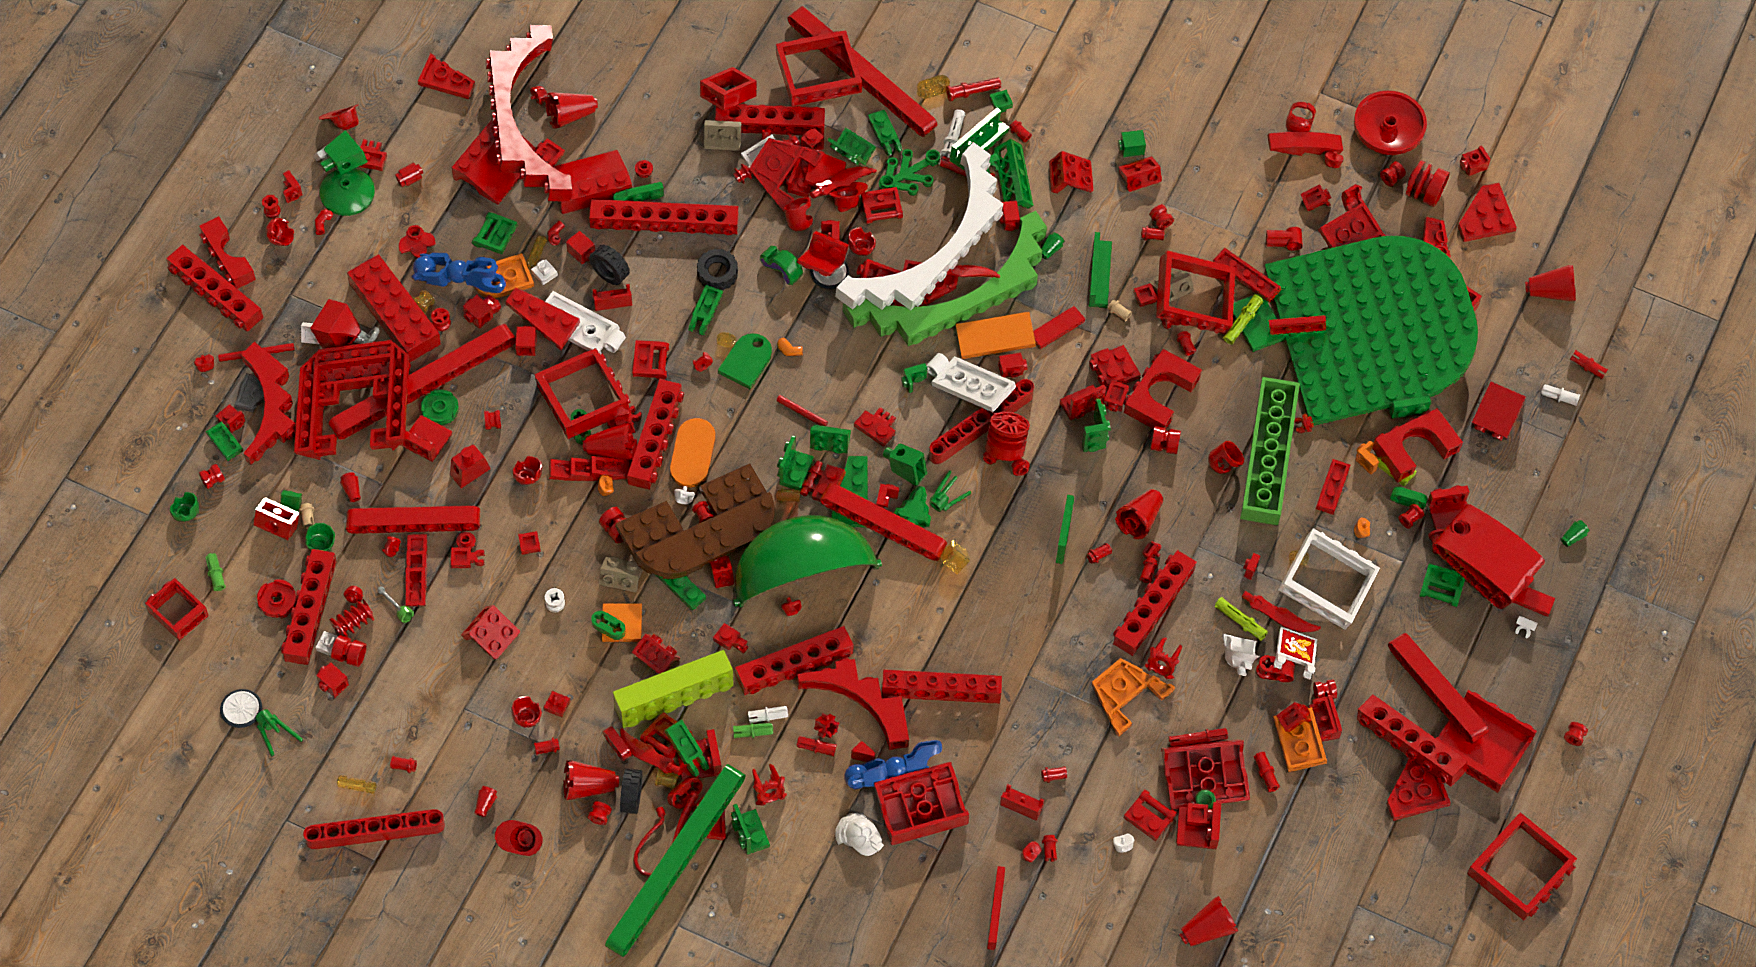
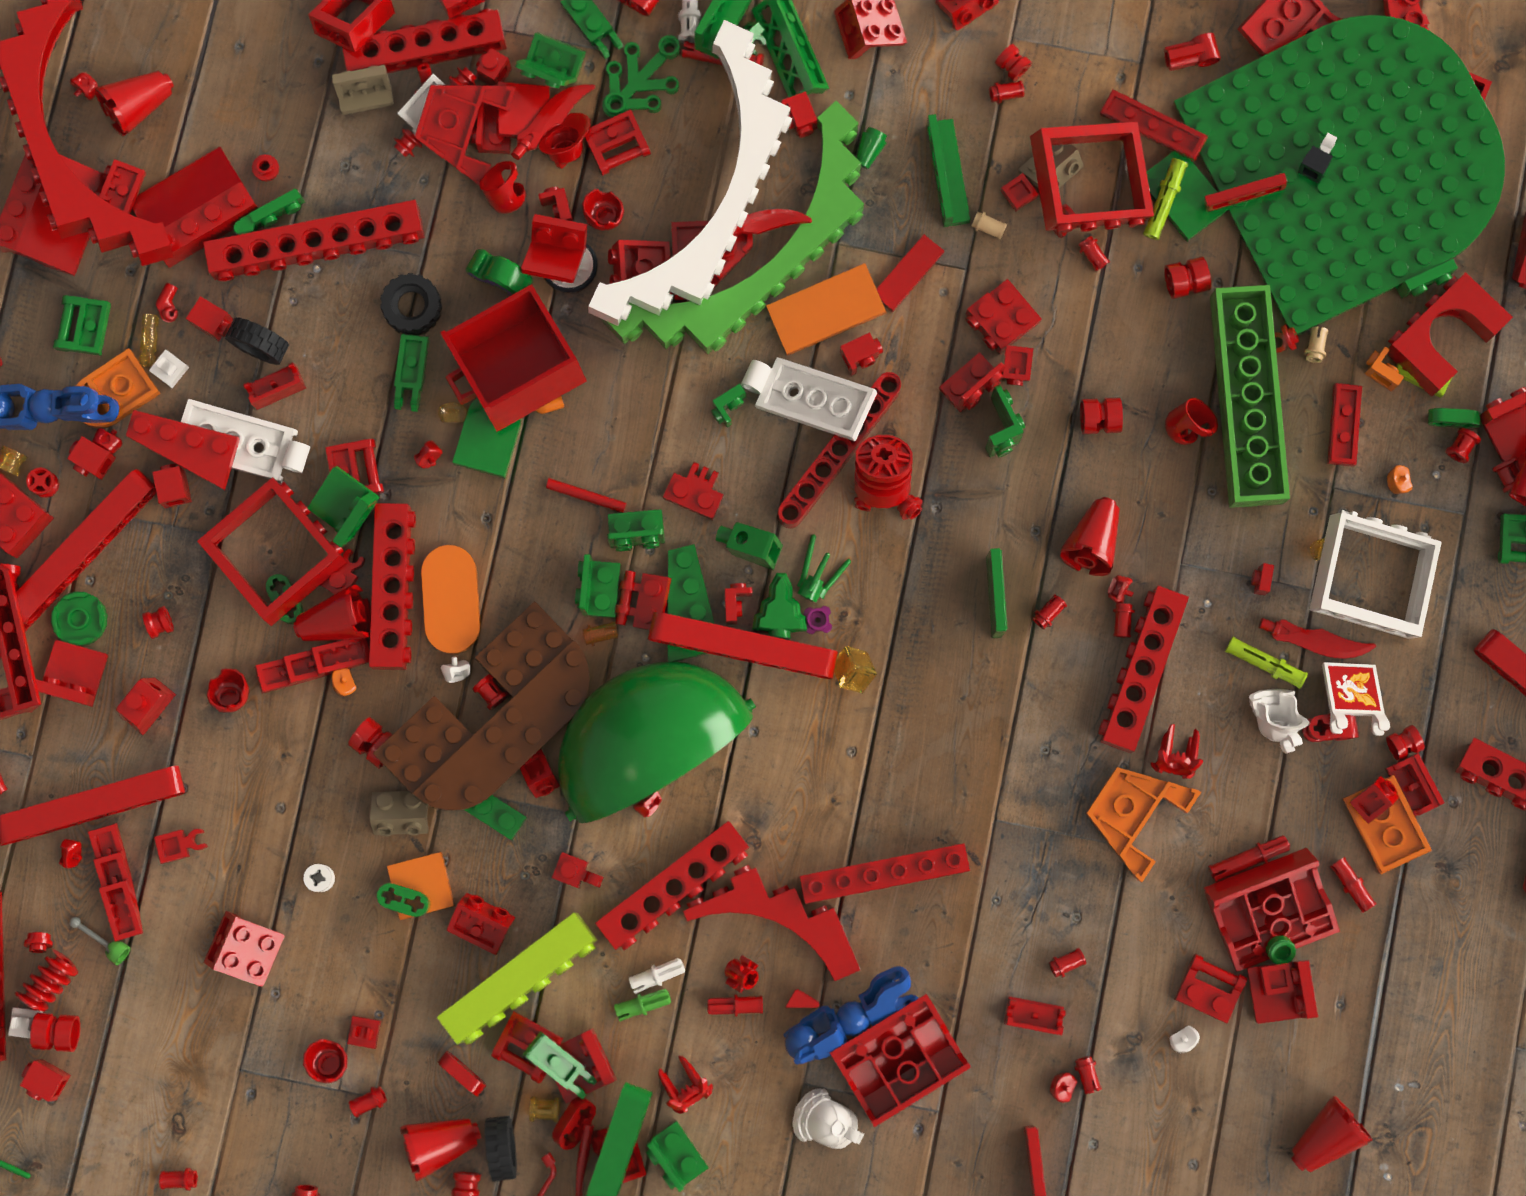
camera: 10 degrees left, 20 degrees up
red plate [456,532,476,549] -> none
red plate [518,531,541,555] -> none
red sword [620,728,683,775] -> none
red arch [1123,349,1202,429] -> none
none -> green bracket [308,466,380,548]
none -> red container [440,284,587,432]
none -> magenta plate [804,606,832,634]
none -> red wheel [1164,257,1211,299]
none -> black piece [1298,133,1337,184]
none -> tan pin [1304,326,1328,363]

